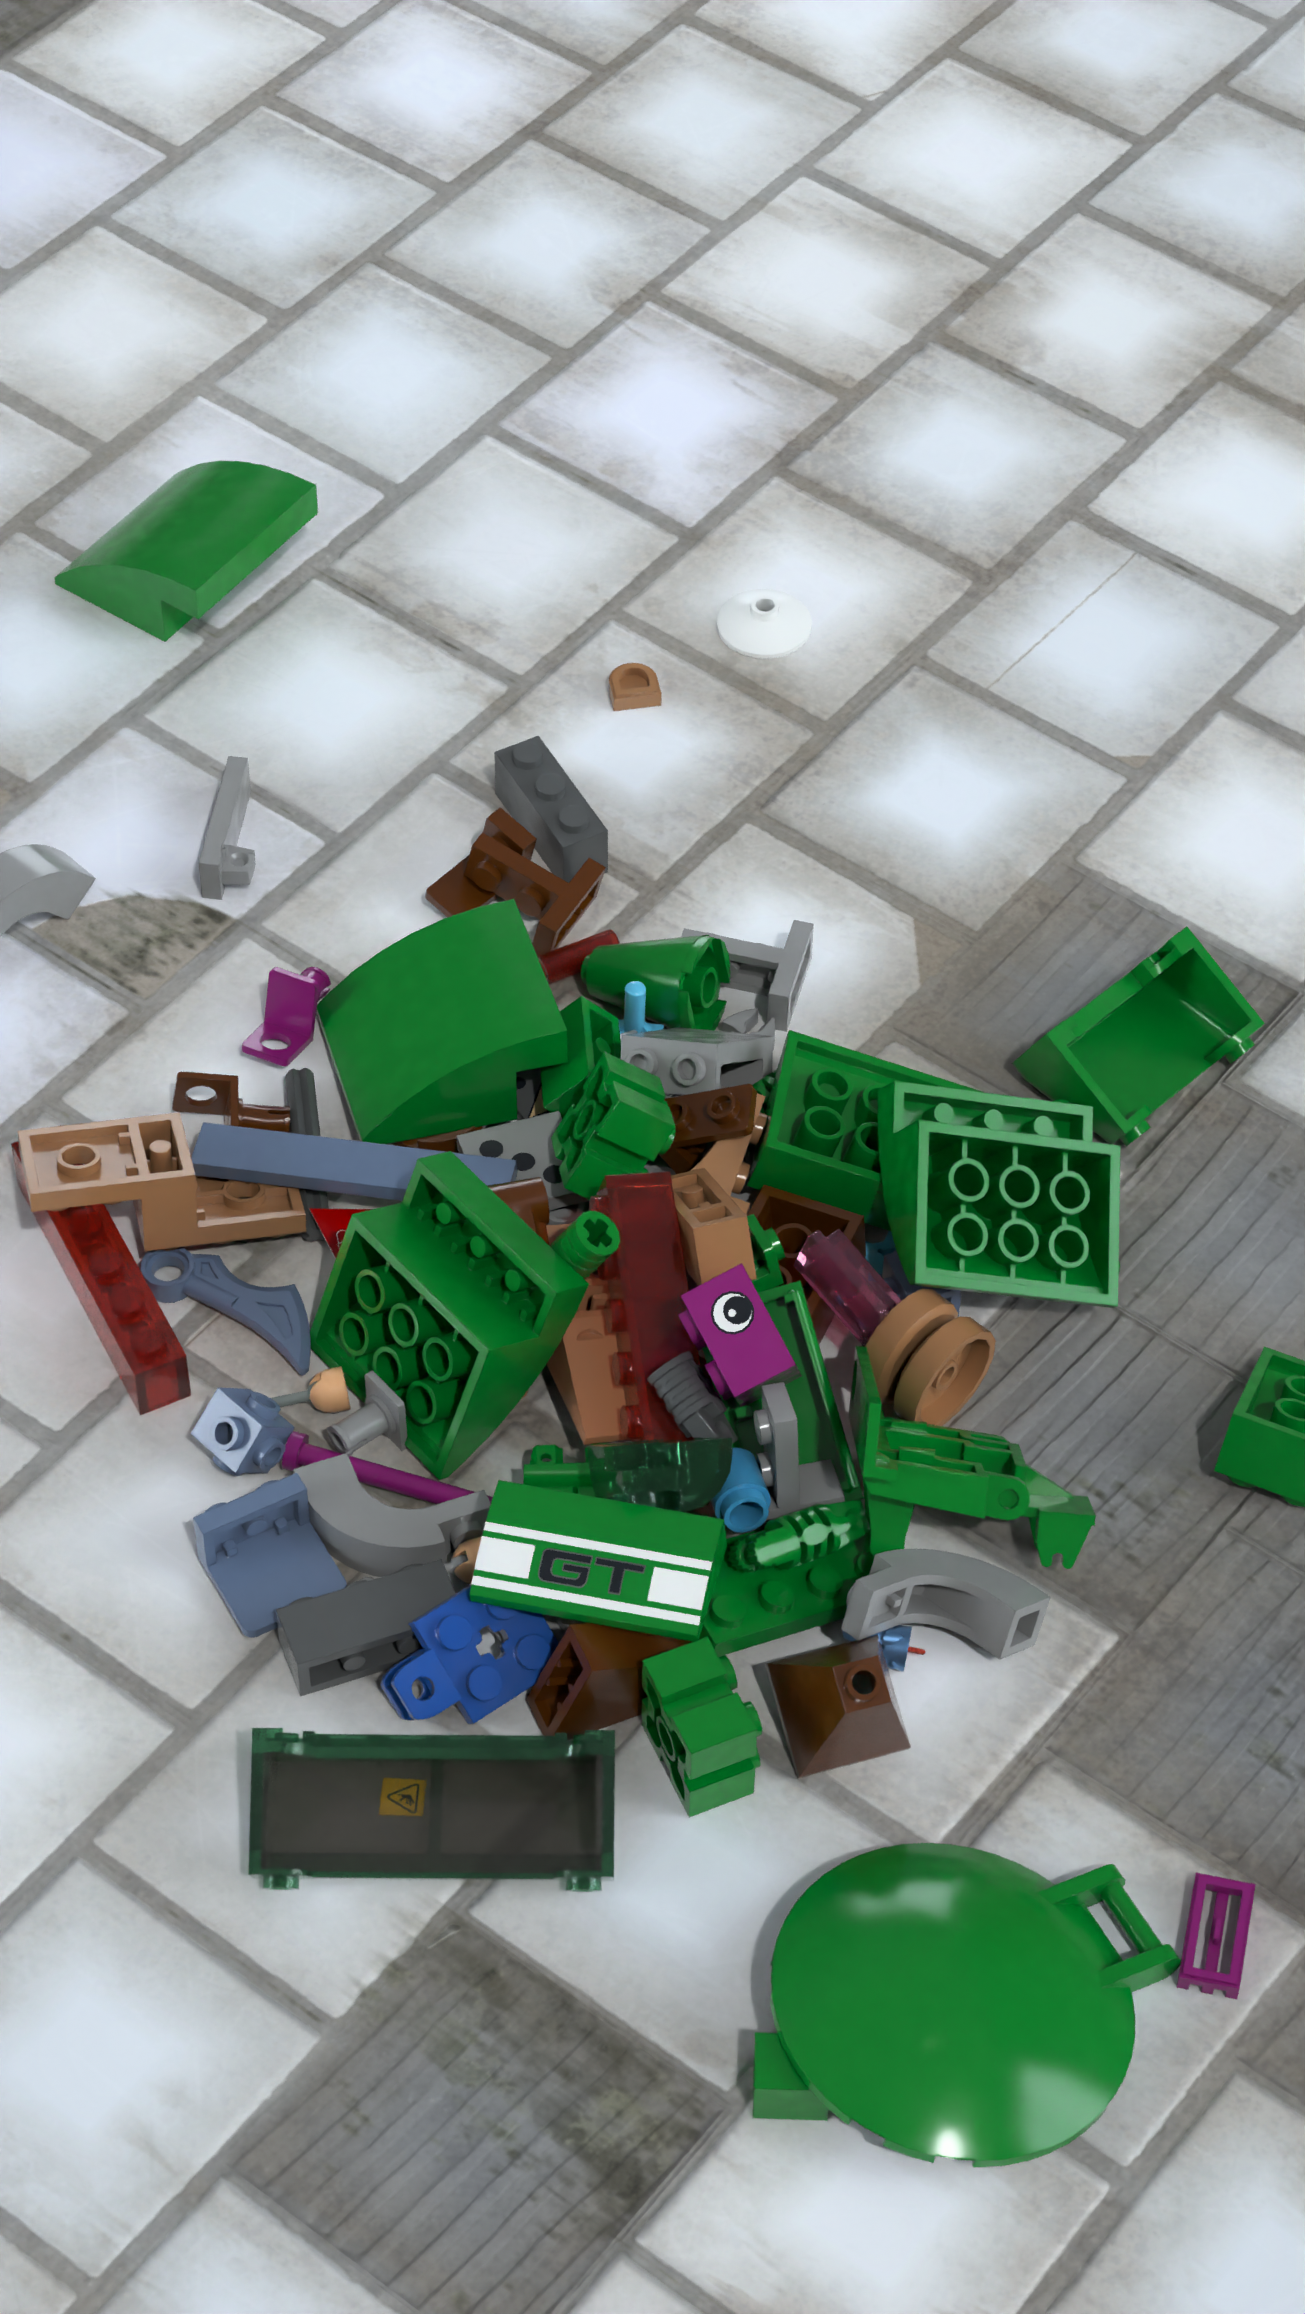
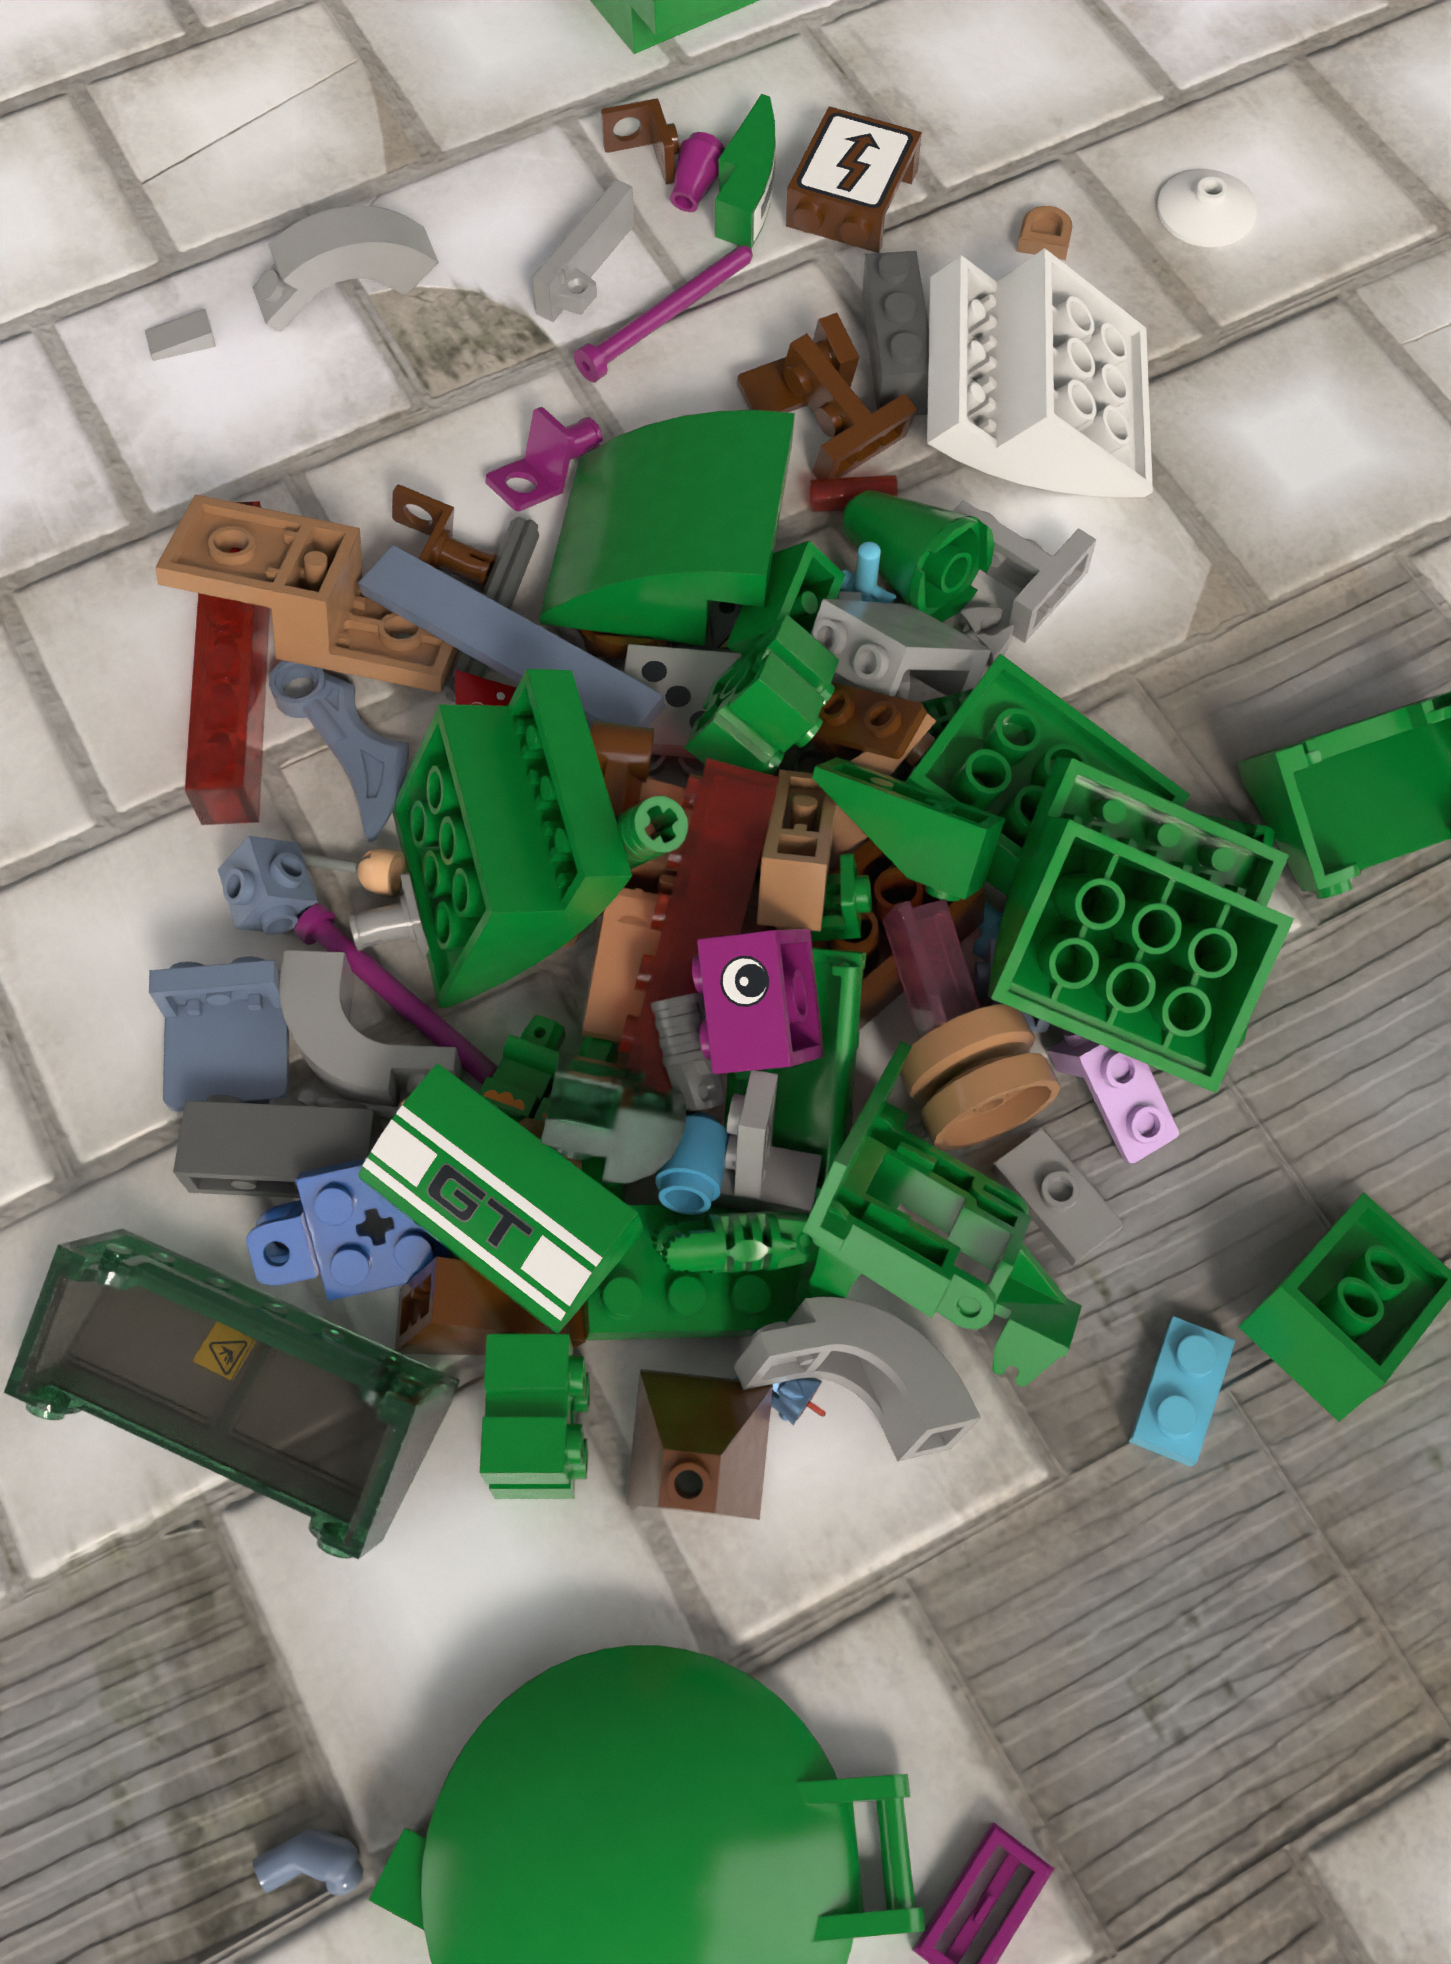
camera: 25 degrees right, 15 degrees up
none -> sand blue arm [252,1828,364,1895]
none -> magenta bar [574,246,753,383]
none -> reddish brown bracket [601,98,679,185]
none -> magenta cone [670,132,725,212]
none -> green slope [715,94,776,249]
none -> panel [786,106,922,253]
none -> green slope [812,757,1005,902]
none -> white slope [927,248,1153,498]
none -> light grey plate [991,1128,1124,1267]
none -> lavender bracket [1047,1030,1179,1164]
none -> medium azure plate [1129,1316,1236,1467]

